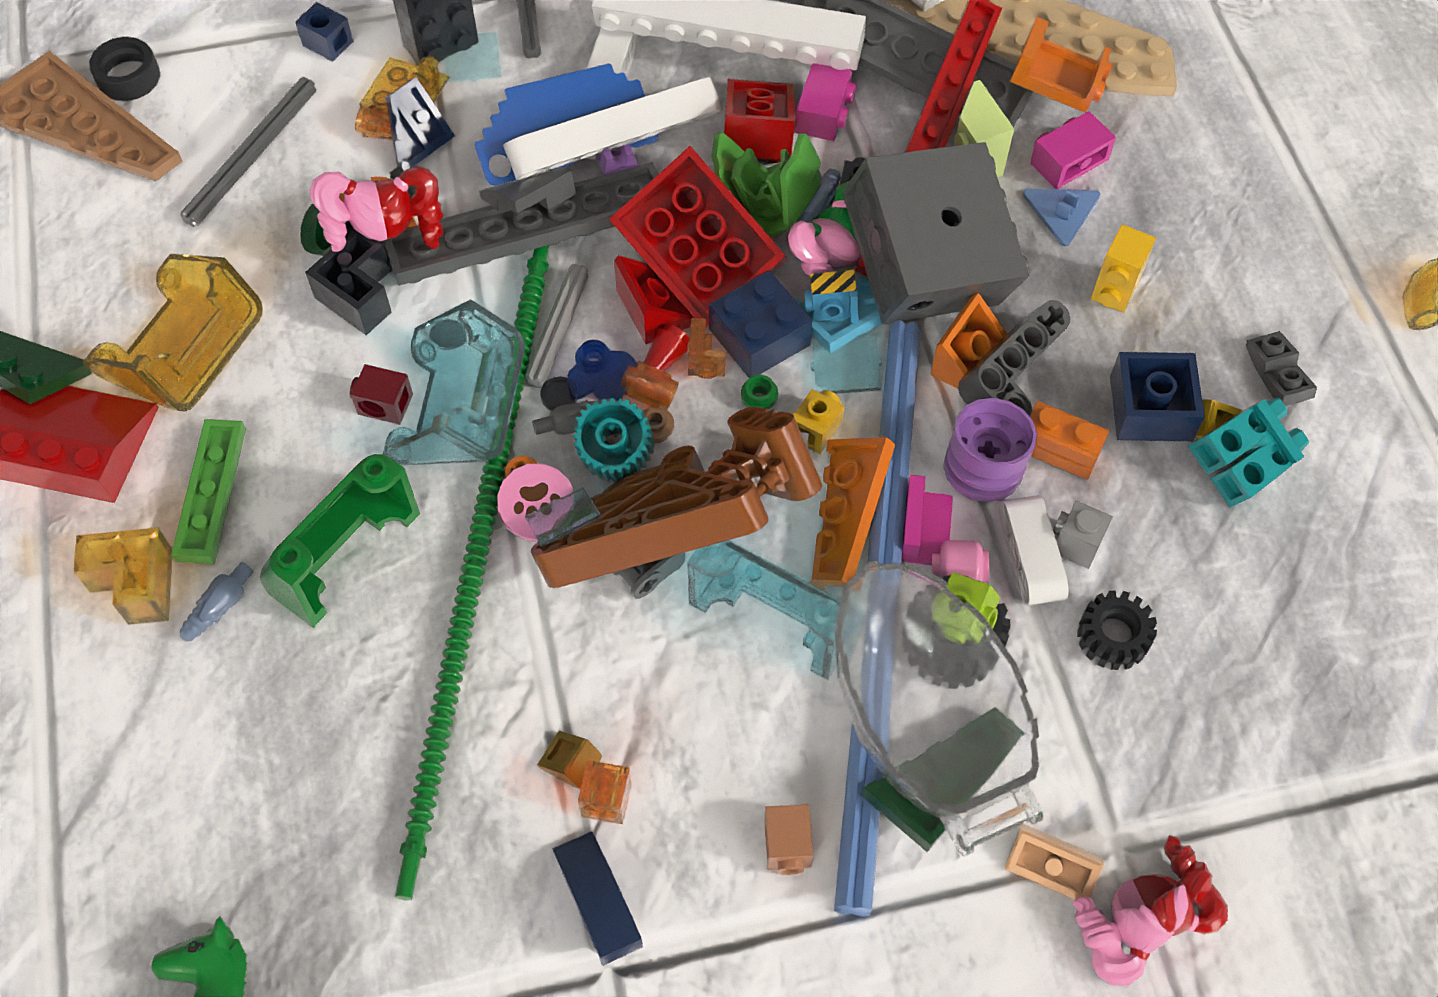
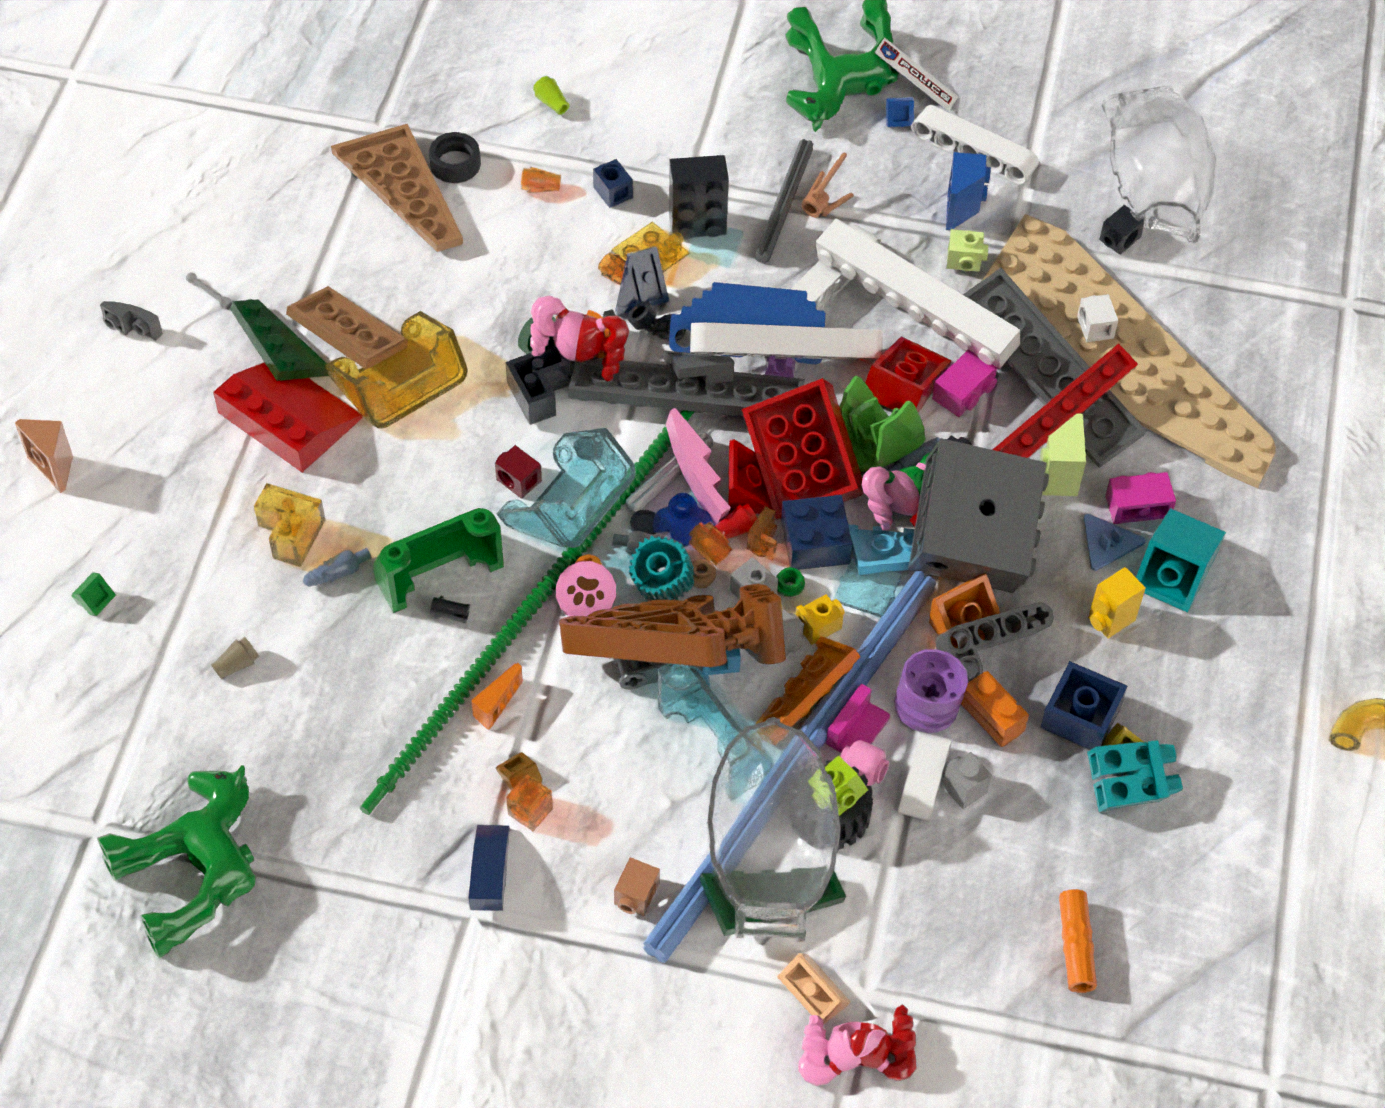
camera: 25 degrees right, 5 degrees down
bright green plate [171,419,246,564] -> none
dark grey axle [180,77,316,227] -> none
clear light blue piece [525,487,601,547] -> none
brick [804,270,858,323] -> none
orange panel [1010,17,1113,113] -> none
black tyre [1077,590,1157,670] -> none
dark grey slope [1246,331,1317,406] -> none
none -> dark tan cone [211,637,259,680]
none -> medium nougat tile [286,286,408,370]
none -> black pin [430,595,470,624]
none -> orange slope [472,662,523,730]
none -> clear orange cone [521,166,561,193]
none -> black arm [627,301,687,340]
none -> bright pink slope [666,408,731,525]
none -> light grey brick [730,557,778,599]
none -> orange axle [1059,889,1097,993]
none -> teal slope [1136,508,1226,612]

